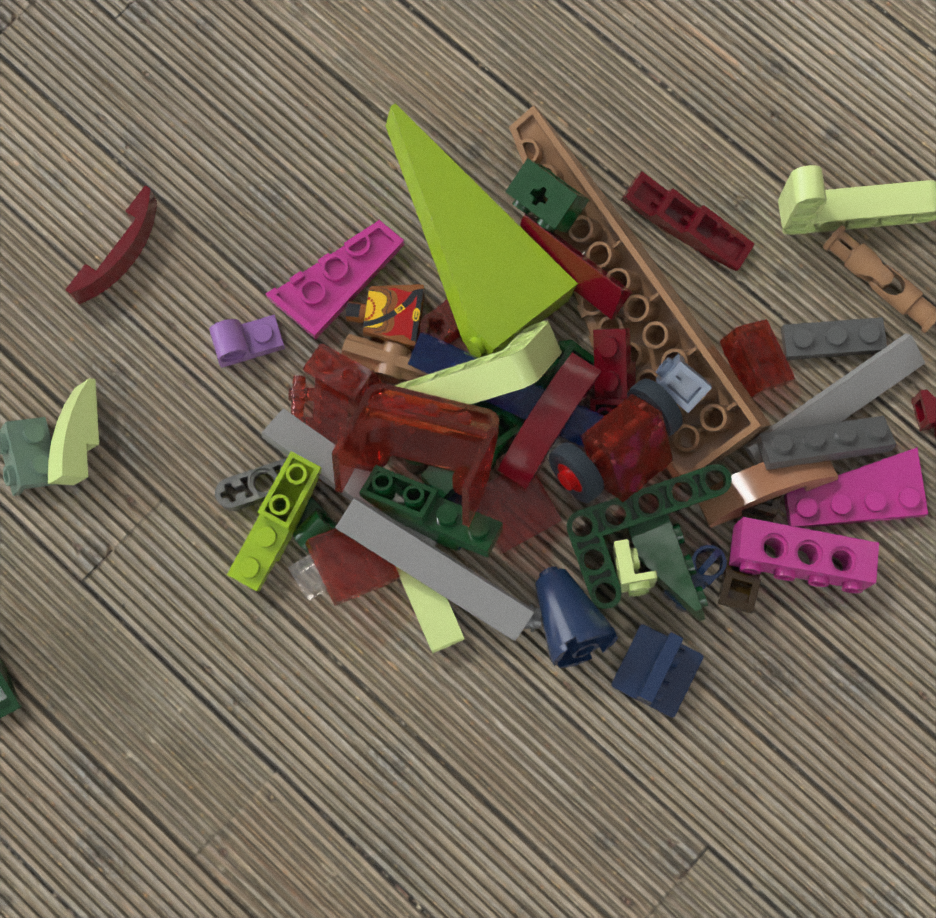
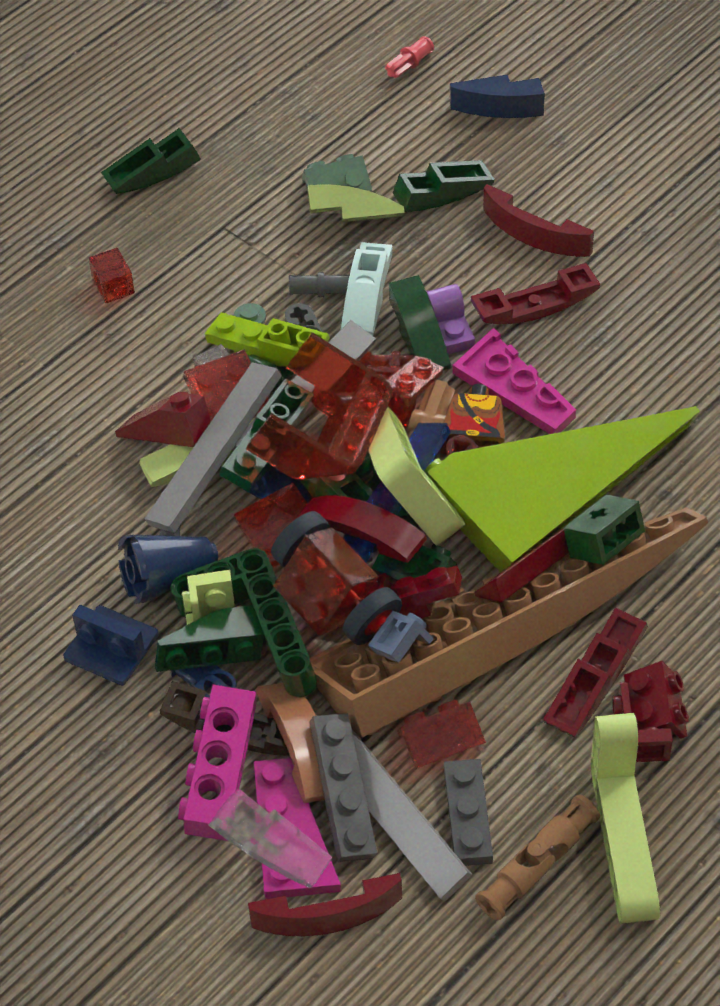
camera: 90 degrees right, 25 degrees down
none -> clear red brick [88,247,135,304]
none -> dark red slope [115,392,211,447]
none -> clear slope [208,789,333,888]
none -> sand green plate [234,303,266,324]
none -> dark grey pin [289,272,350,297]
none -> light aqua slope [341,242,392,336]
none -> dark green slope [389,275,451,377]
none -> dark green slope [393,160,495,212]
none -> dark red slope [470,263,600,324]
none -> dark red bracket [612,682,673,762]
none -> dark red bracket [624,661,689,739]

